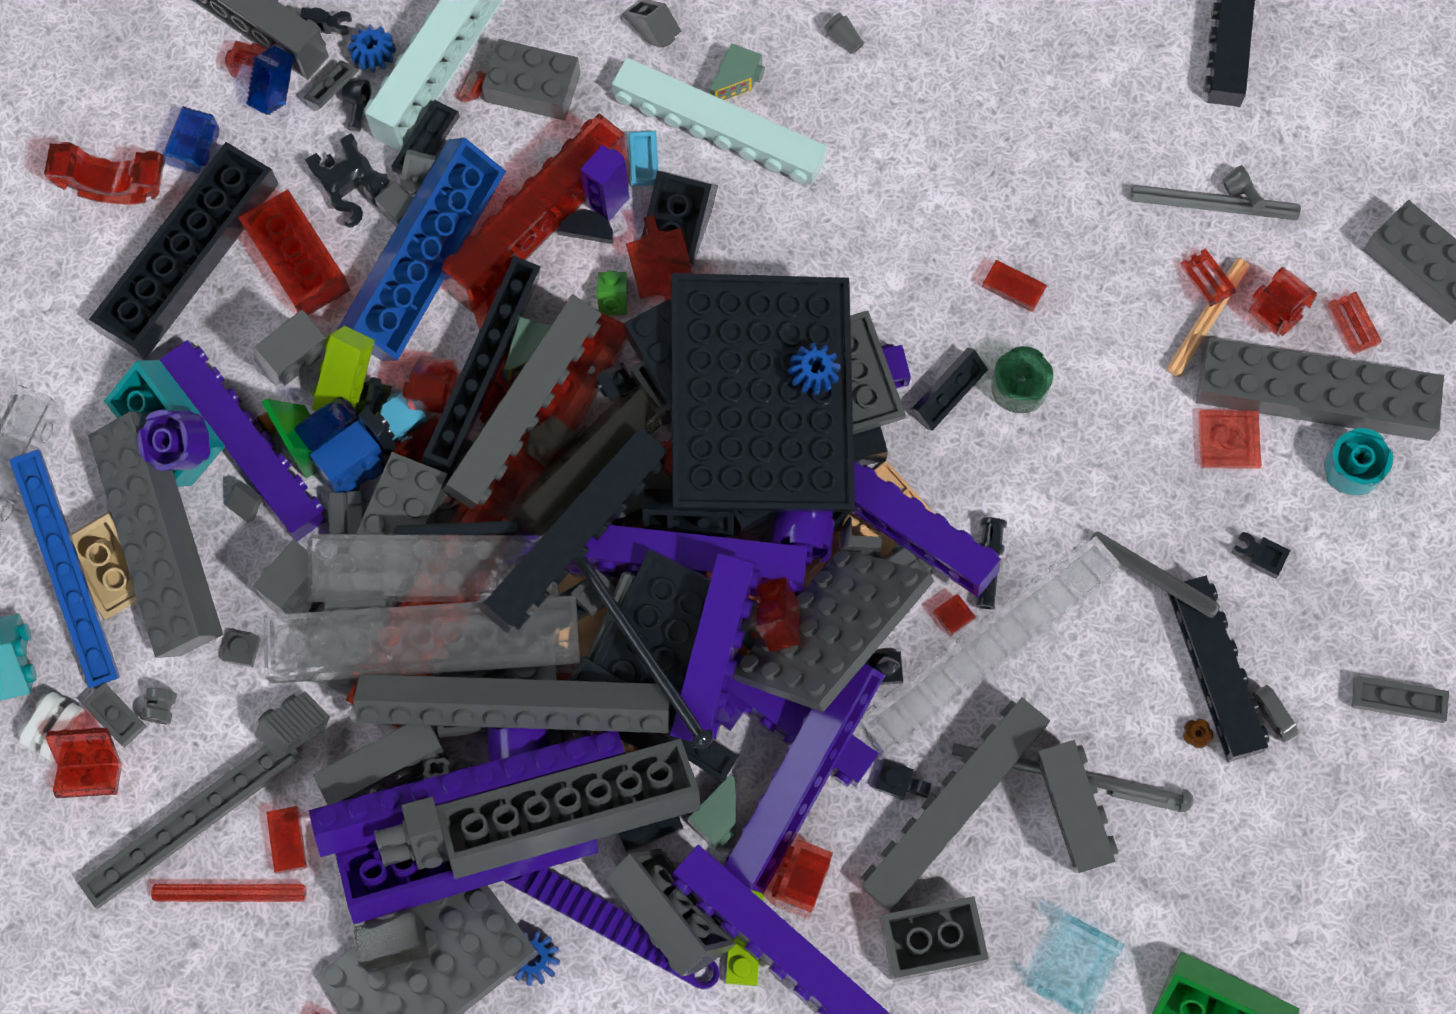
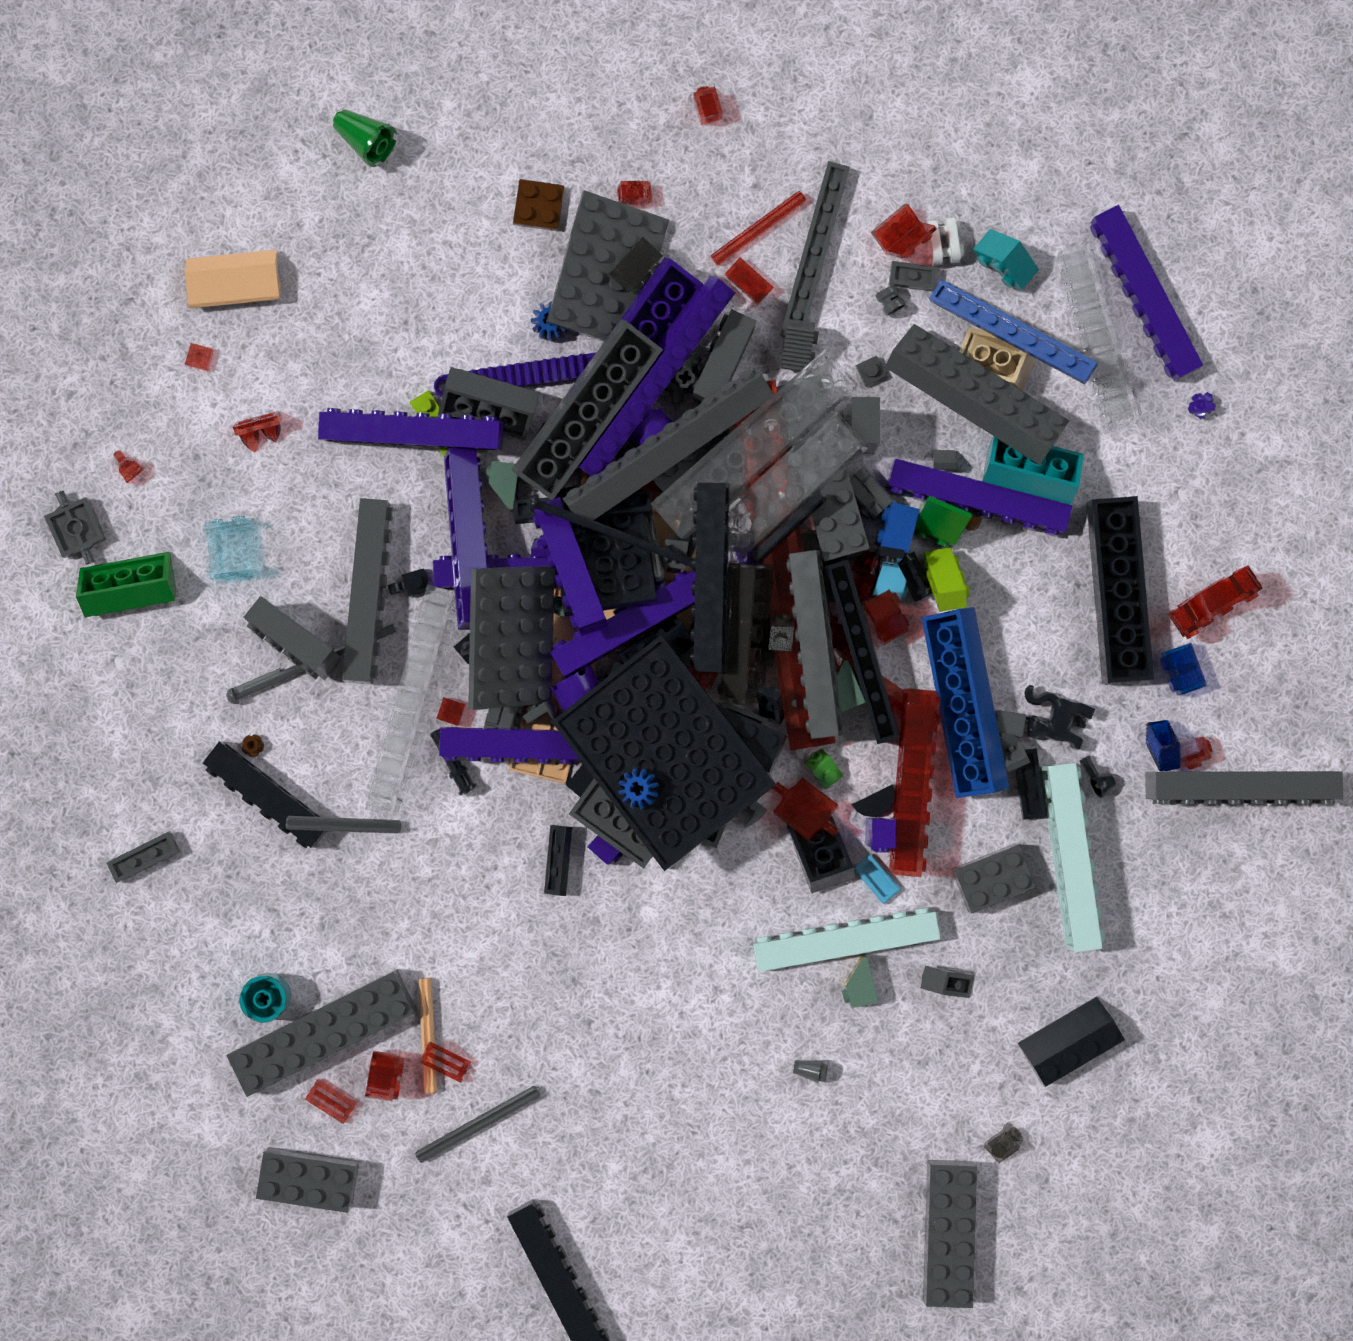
camera: 140 degrees right, 15 degrees up
dark purple brick [137,410,210,471] -> none
clear red brick [238,189,351,316] -> none
dark grey brick [254,310,326,386] -> none
clear blue brick [295,397,358,451] -> none
black plate [300,7,352,35] -> none
dark grey slope [303,60,359,111] -> none
blue gear [348,24,396,73] -> none
dark grey brick [374,797,450,870] -> none
clear red tile [456,70,486,103] -> none
clear red brick [756,577,799,652] -> none
clear red brick [771,839,833,920] -> none
dark grey brick [879,896,989,982] -> none
clear red plate [982,260,1047,312] -> none
clear green brick [991,346,1053,413] -> none
clear red tile [1198,410,1262,469] -> none
dark grey bar [1222,165,1266,211] -> none
black plate [1232,532,1291,579] -> none
dark grey beam [1252,685,1298,742] -> none

